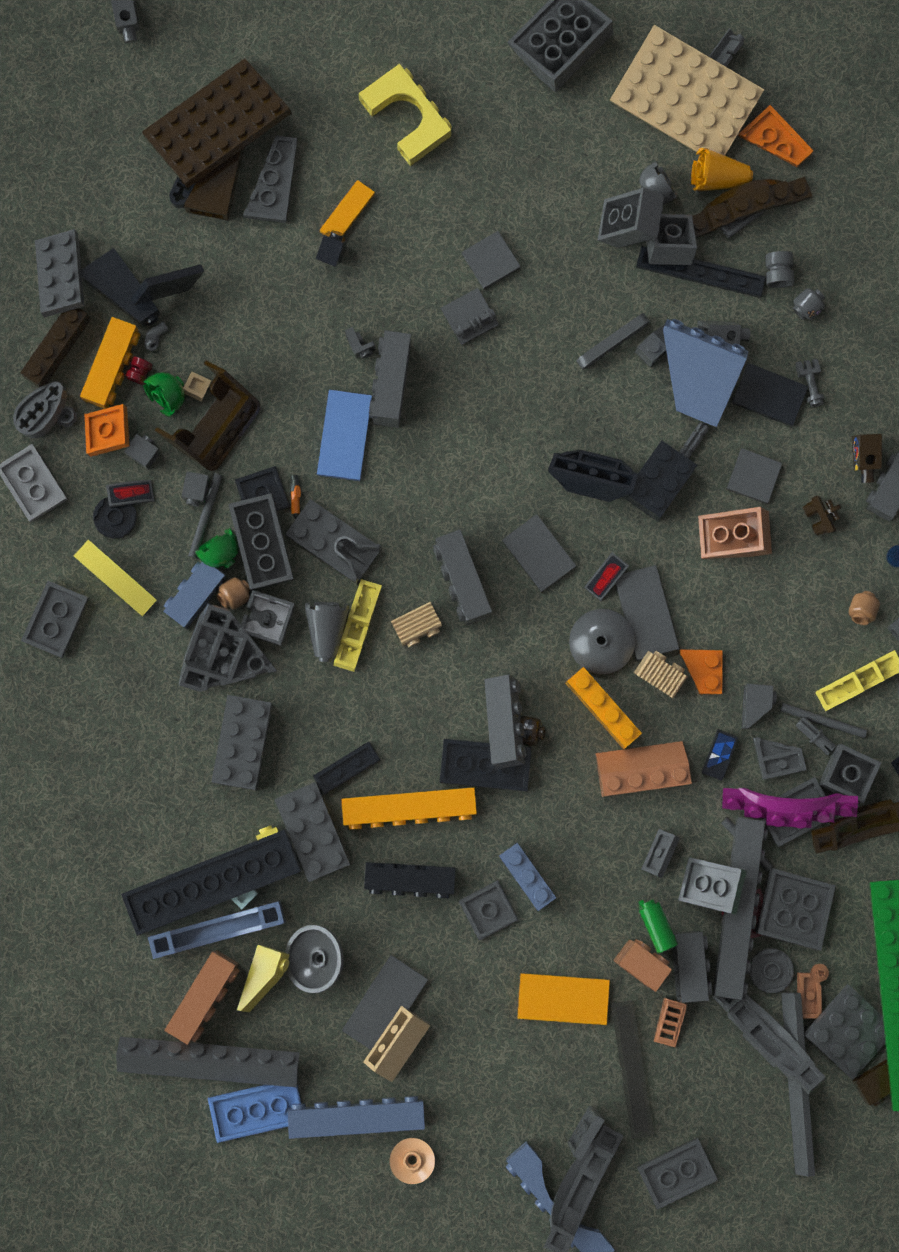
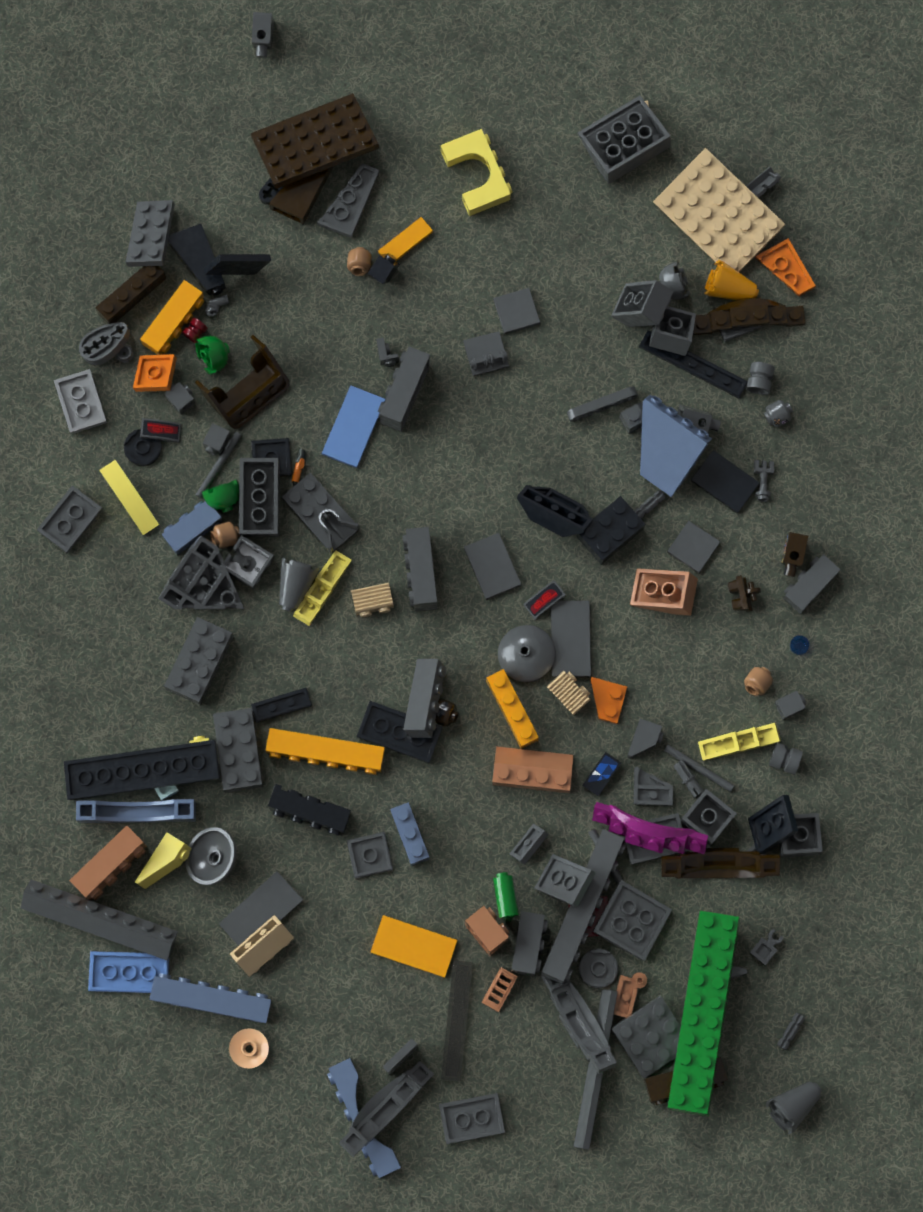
camera: 20 degrees right, 5 degrees down
tan plate [183,372,211,402] -> none
none -> medium nougat head [347,247,372,276]

